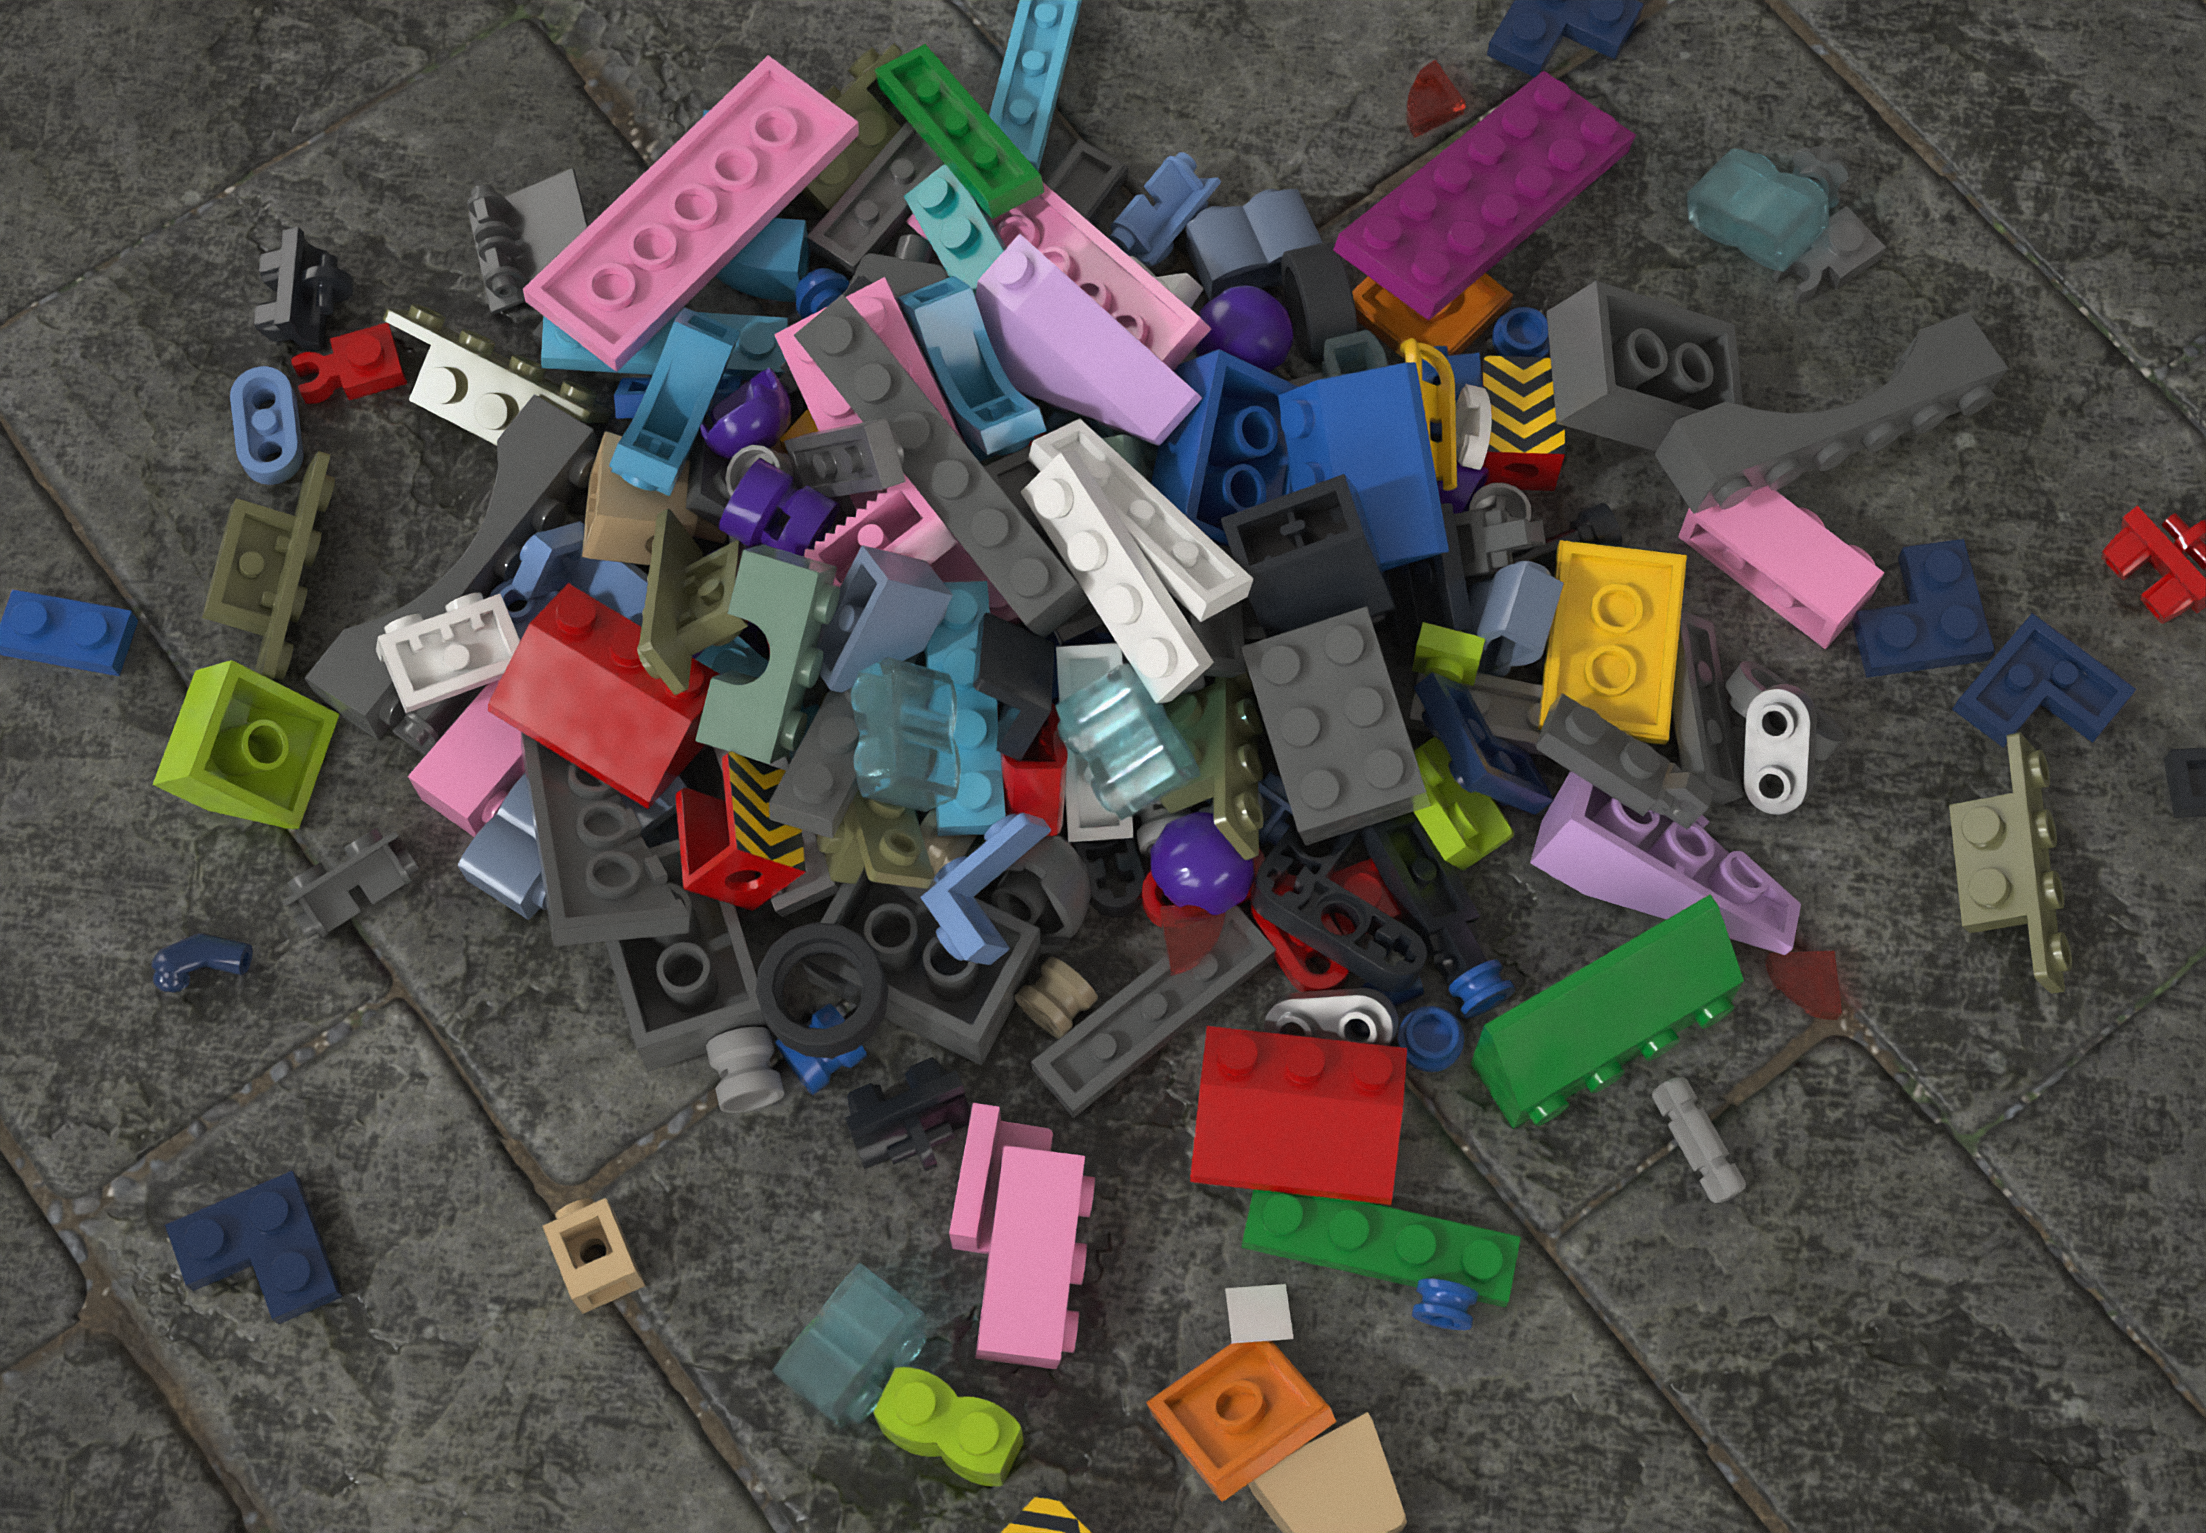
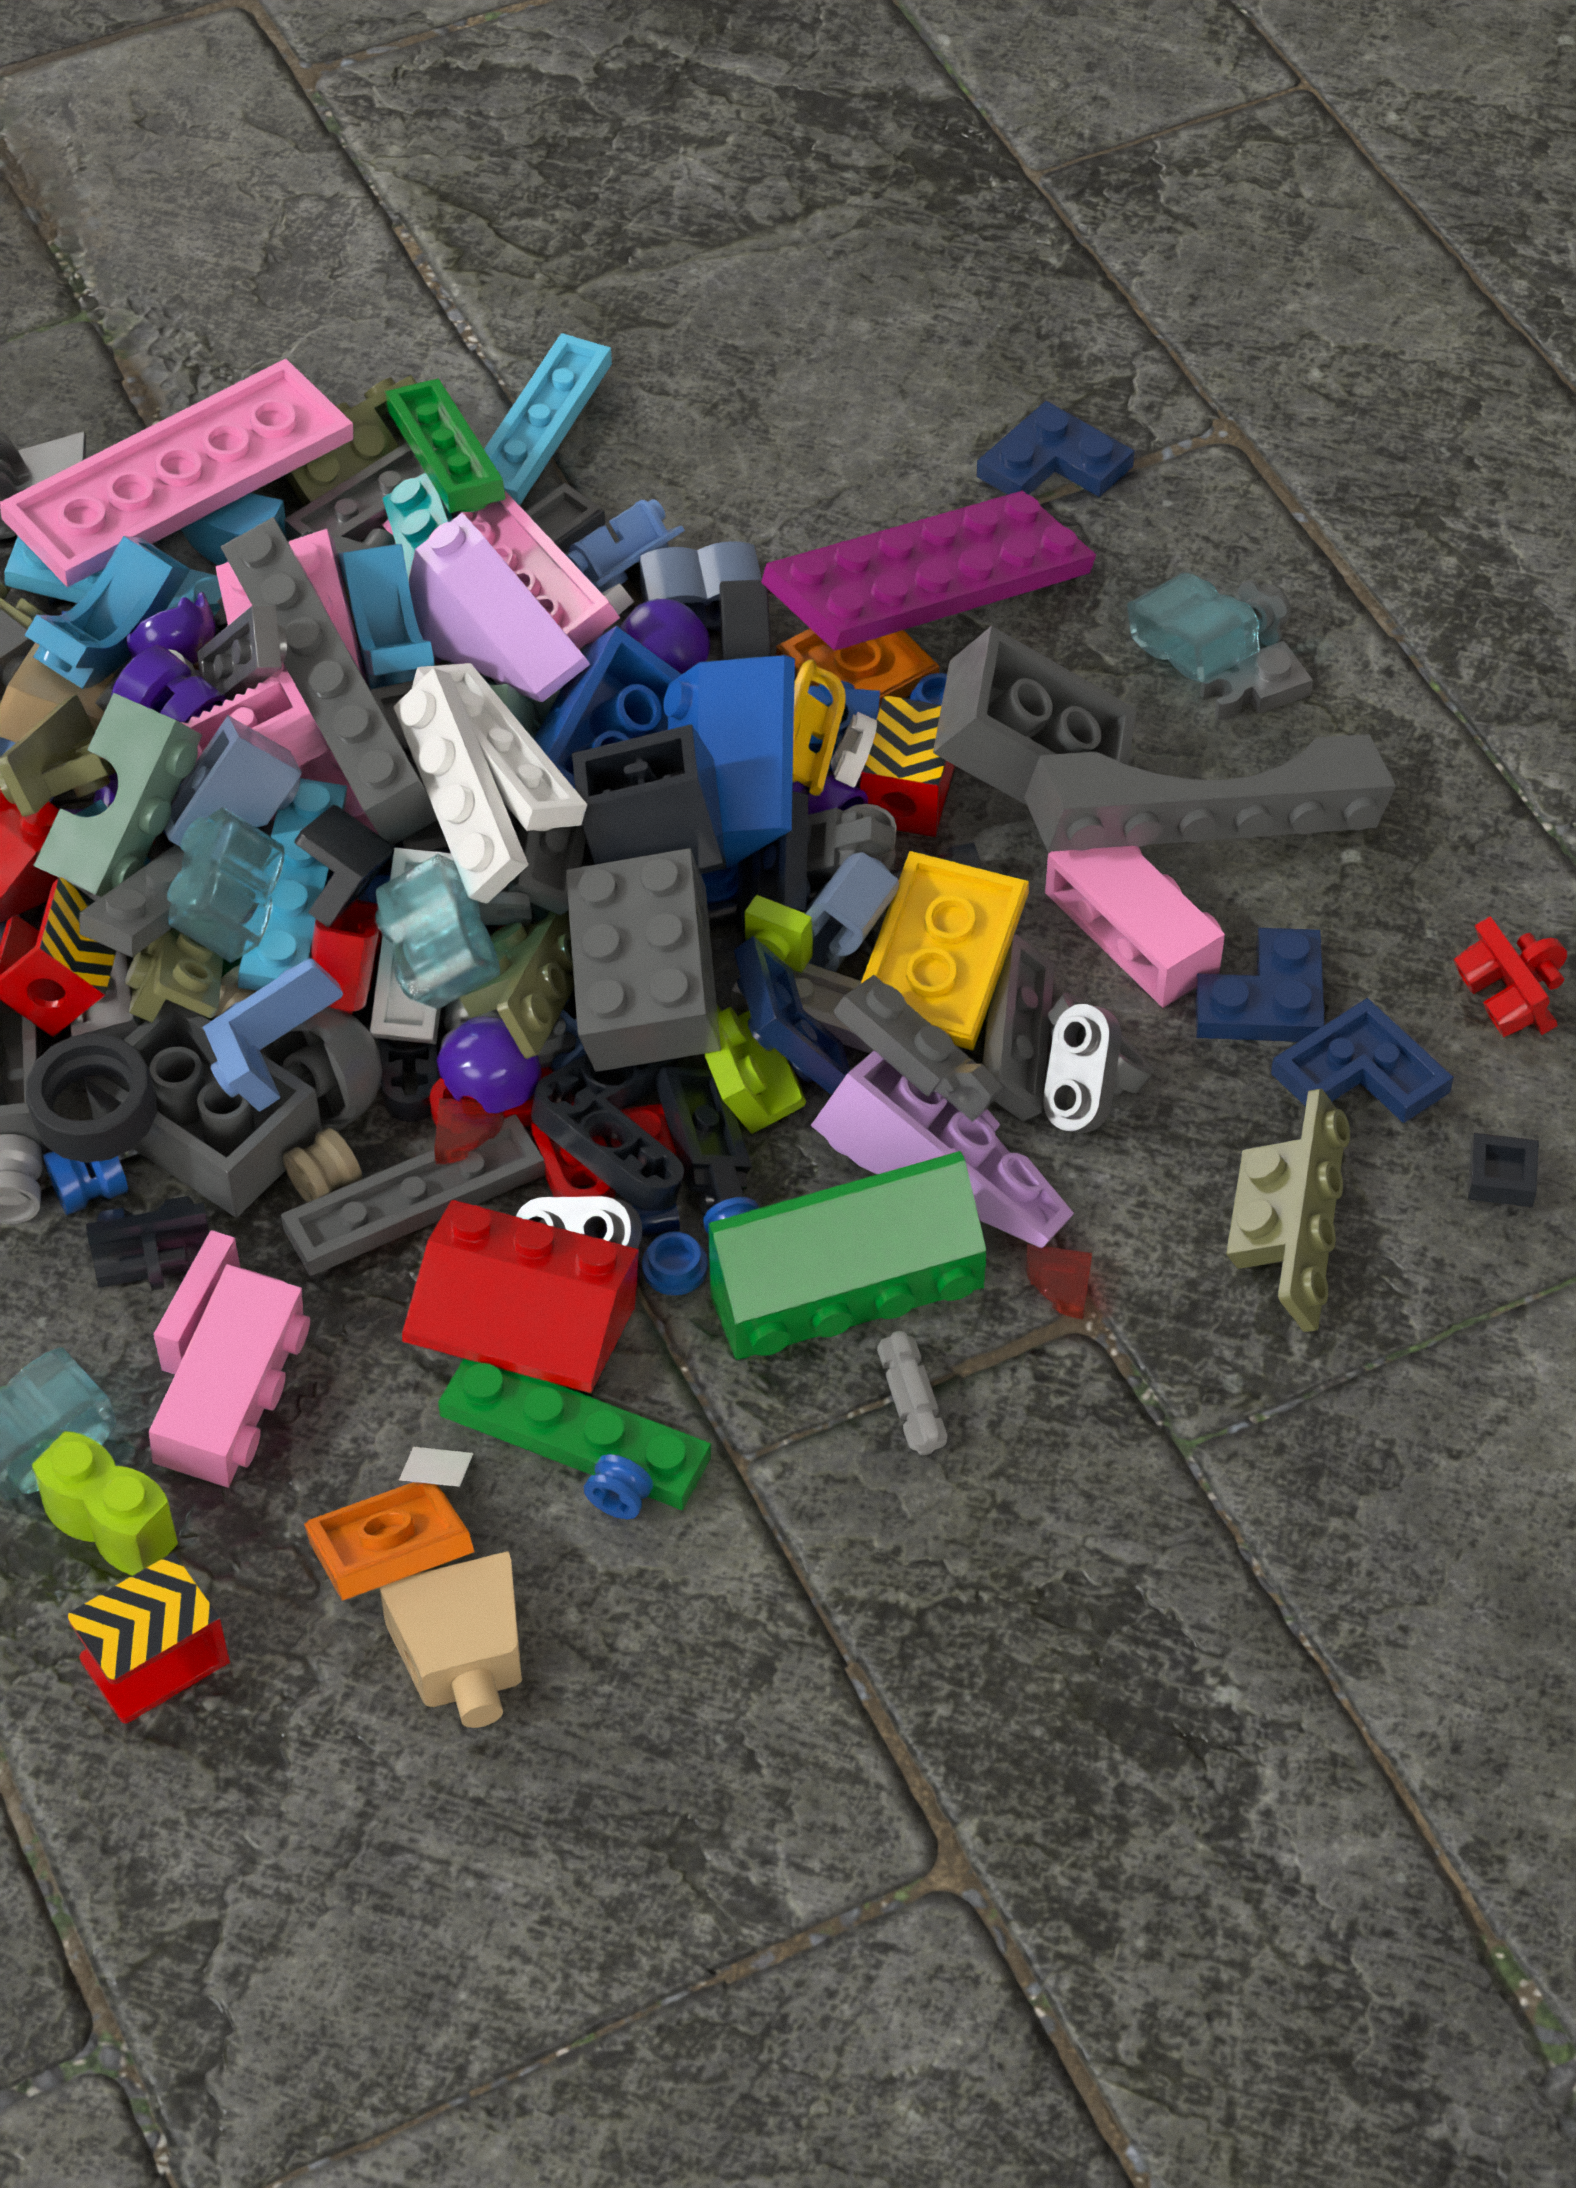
camera: 10 degrees right, 15 degrees down
clear red tile [1406,60,1466,138] -> none

